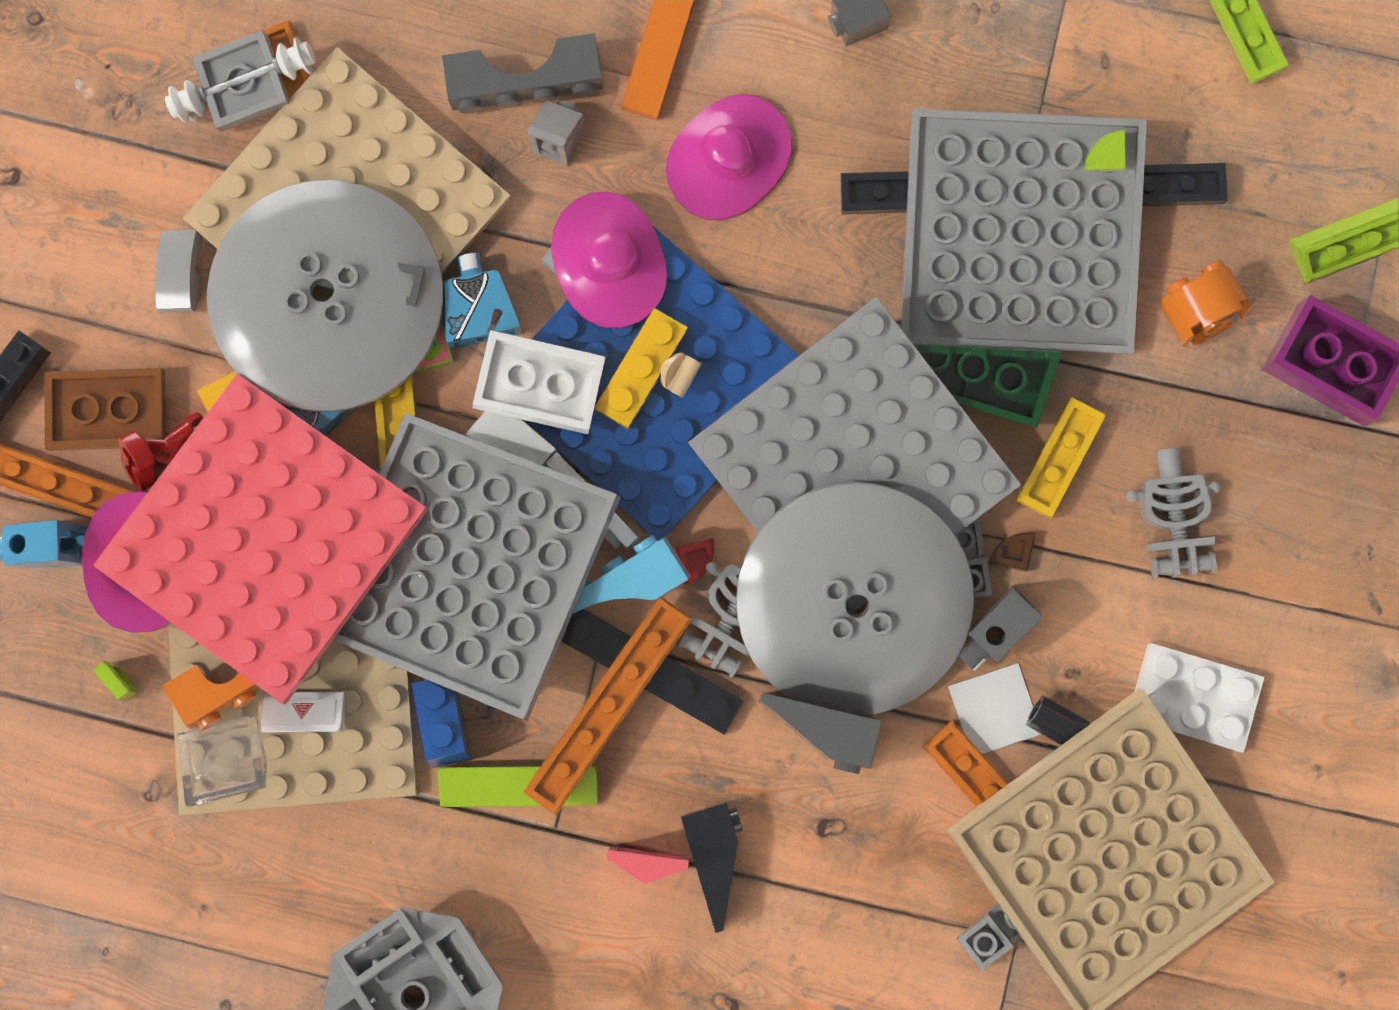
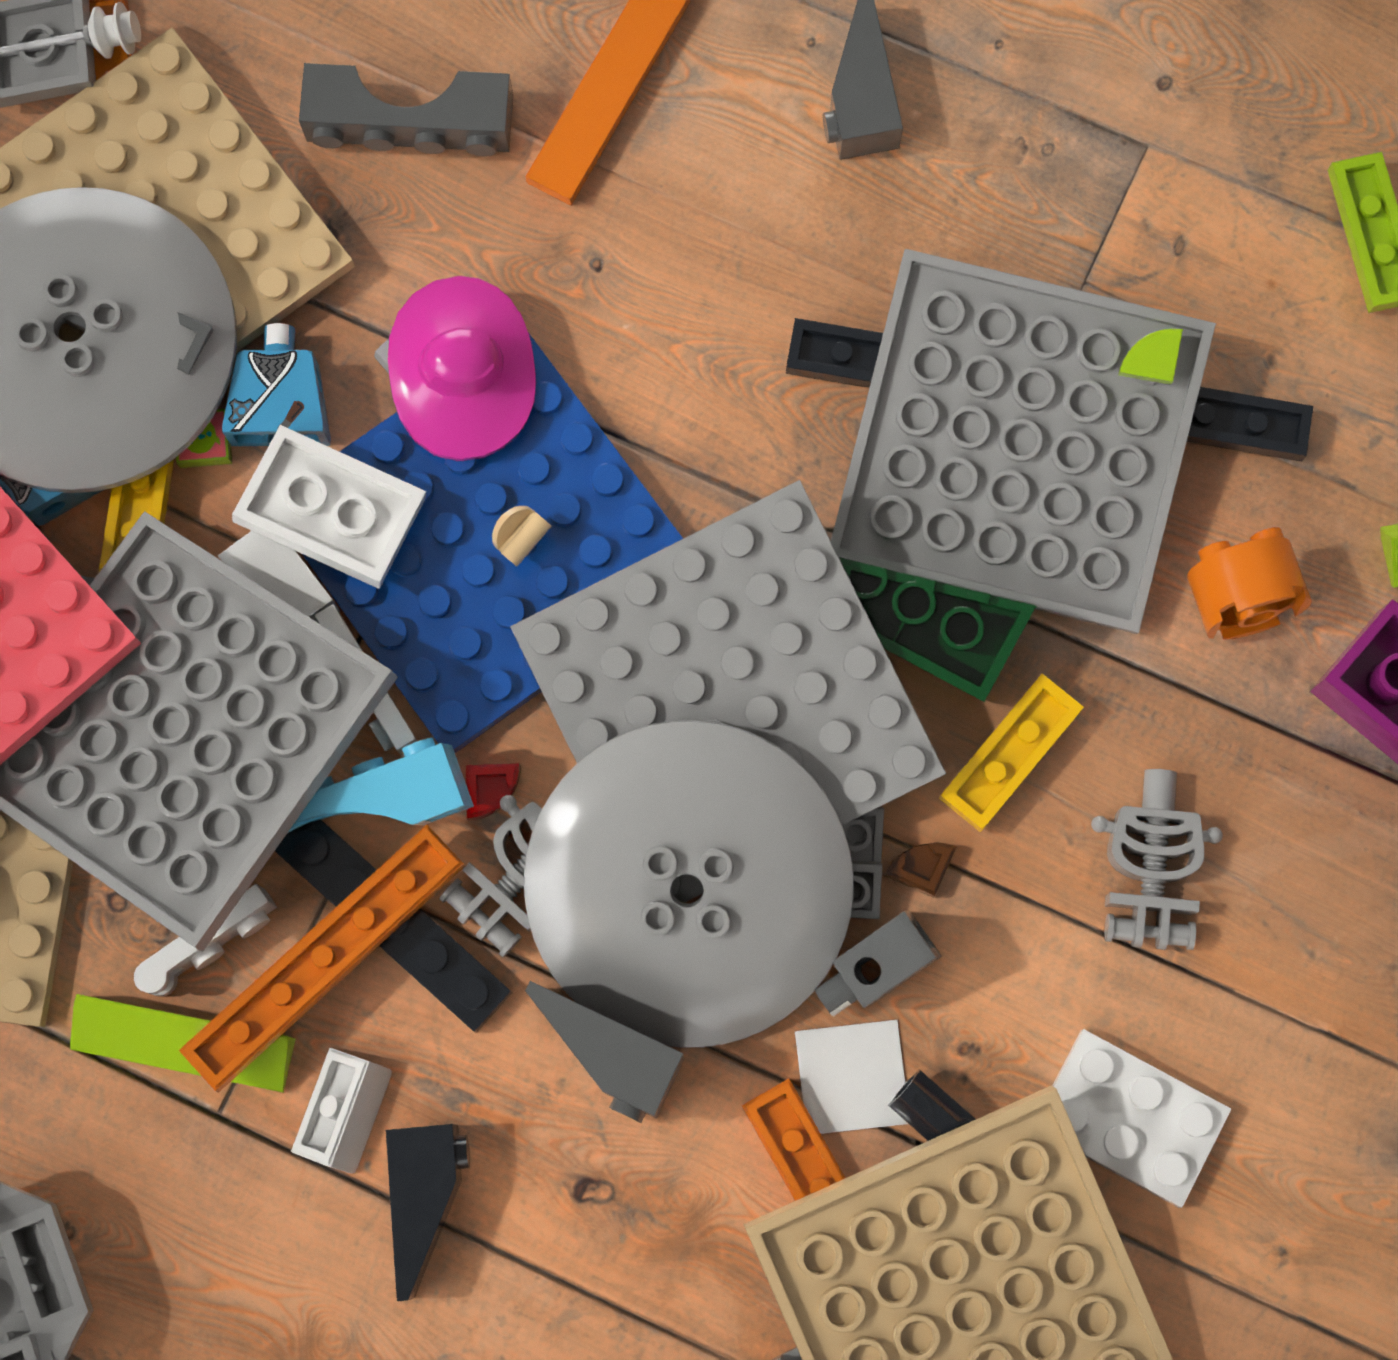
camera: 15 degrees right, 5 degrees down
blue brick [411,680,472,768] -> none
light grey slope [527,100,585,166] -> none
yellow plate [594,308,688,430] -> none
coral slope [607,846,689,884] -> none
dark pink hat [666,94,792,221] -> none
none -> white plate [134,884,277,997]
none -> white slope [291,1048,392,1174]

